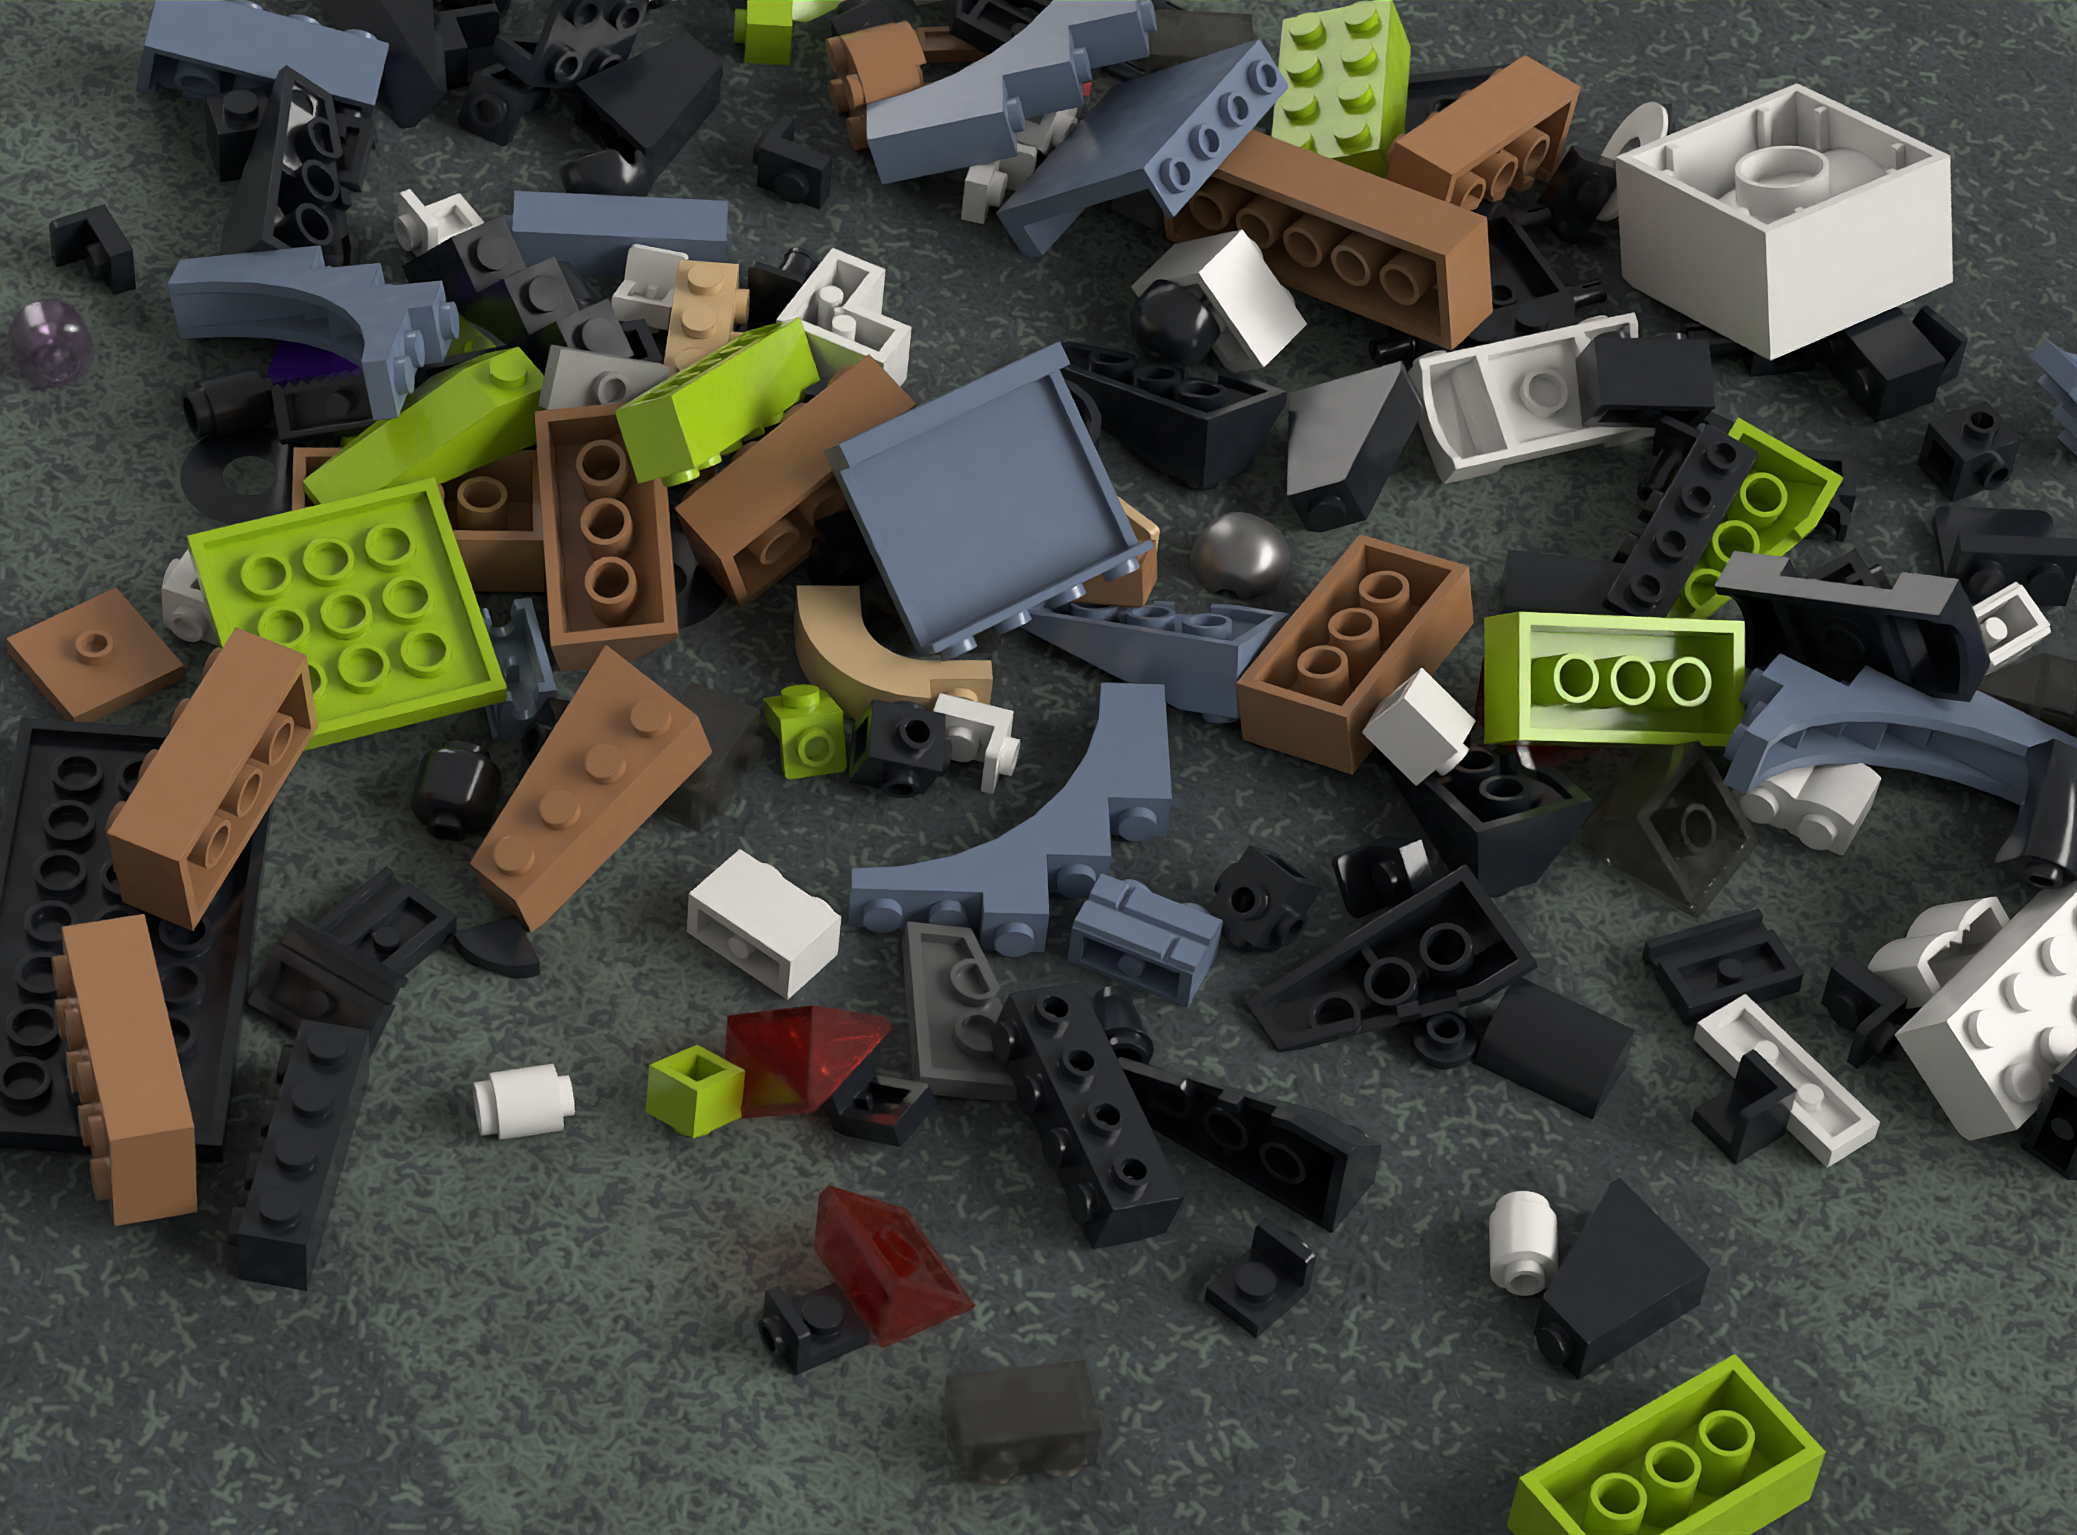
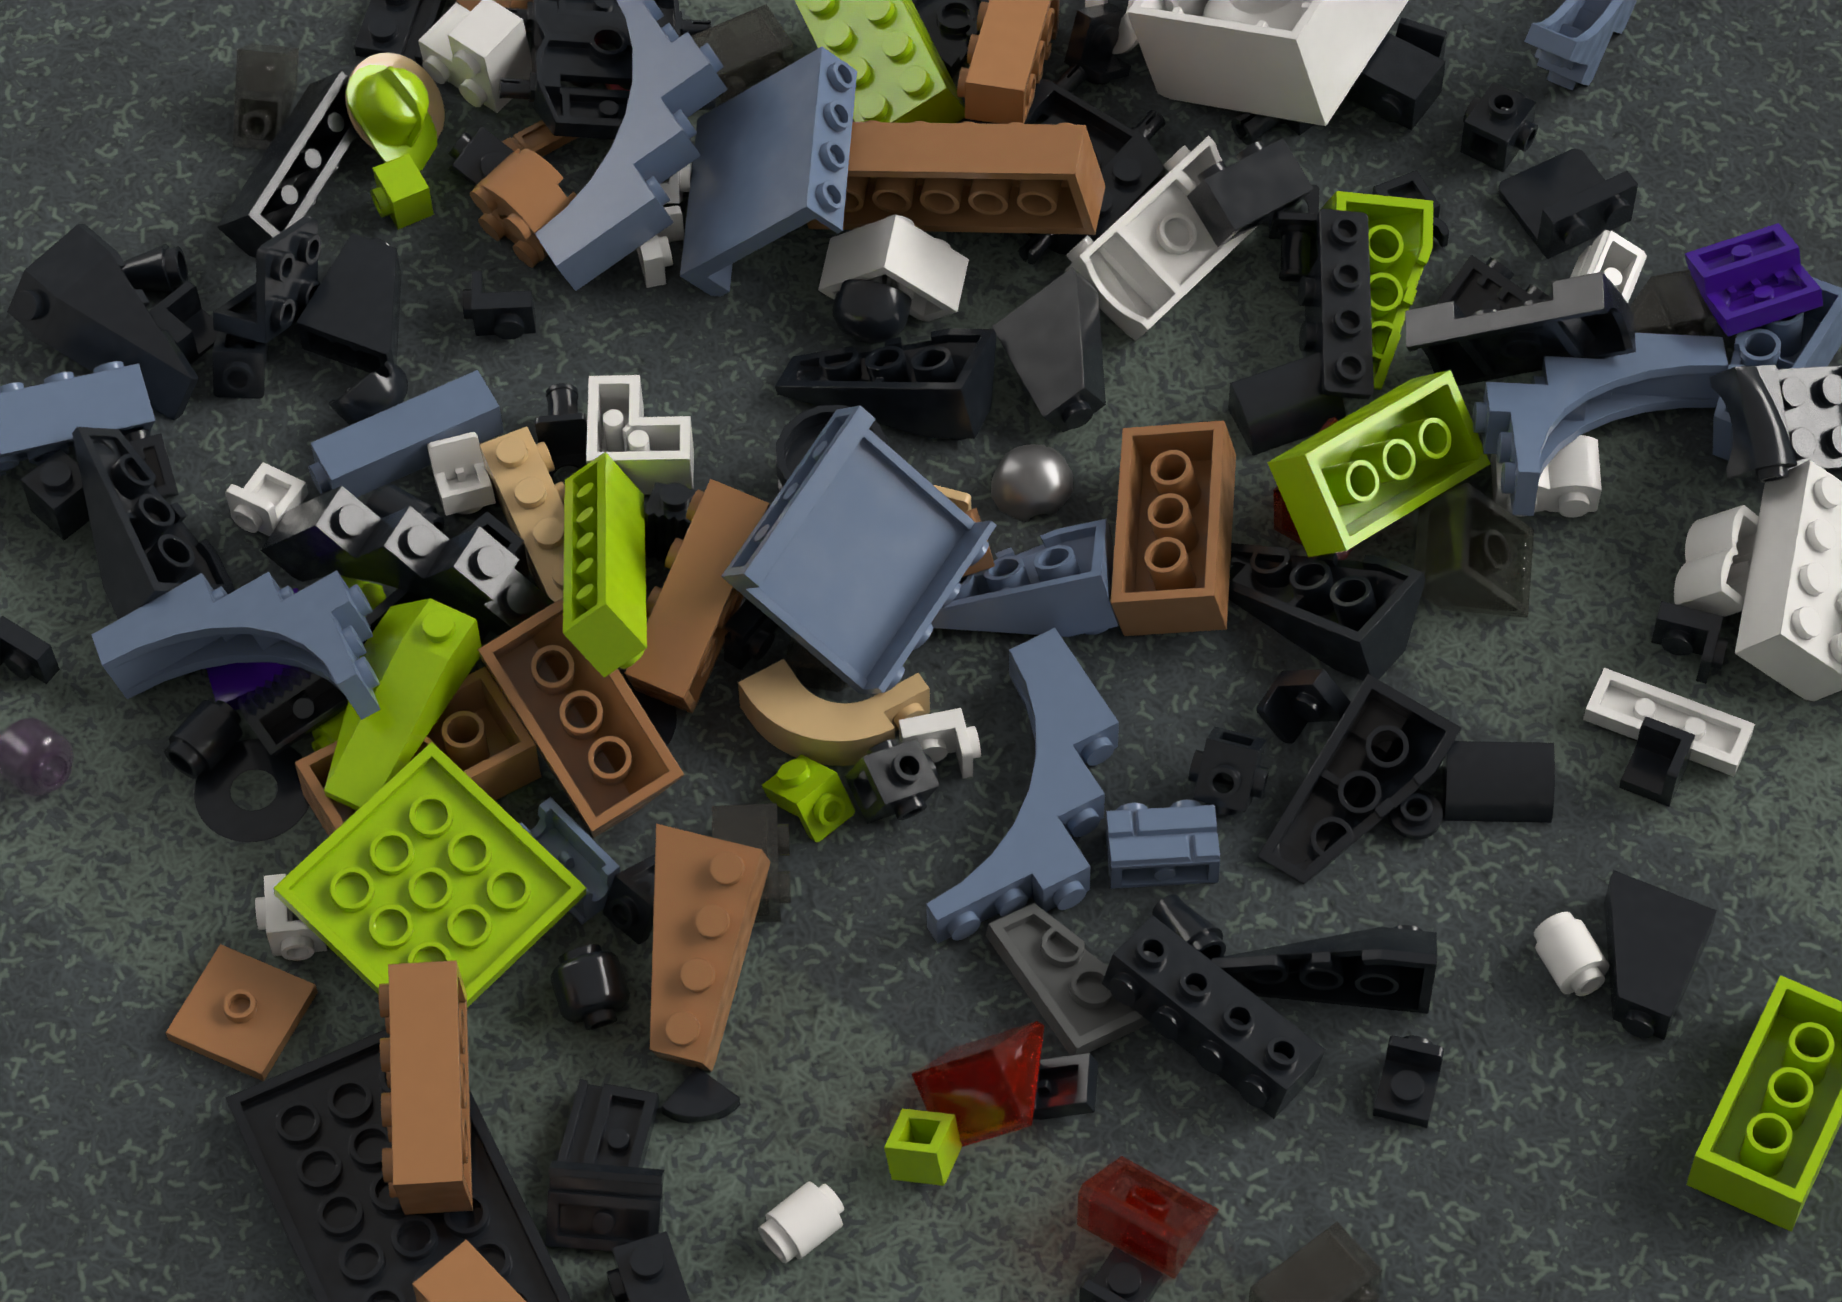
camera: 20 degrees left, 10 degrees up
light grey plate [538,345,670,410] -> none
white brick [687,849,841,1000] -> none
white brick [1362,668,1476,785] -> none
black plate [1642,909,1804,1025] -> none

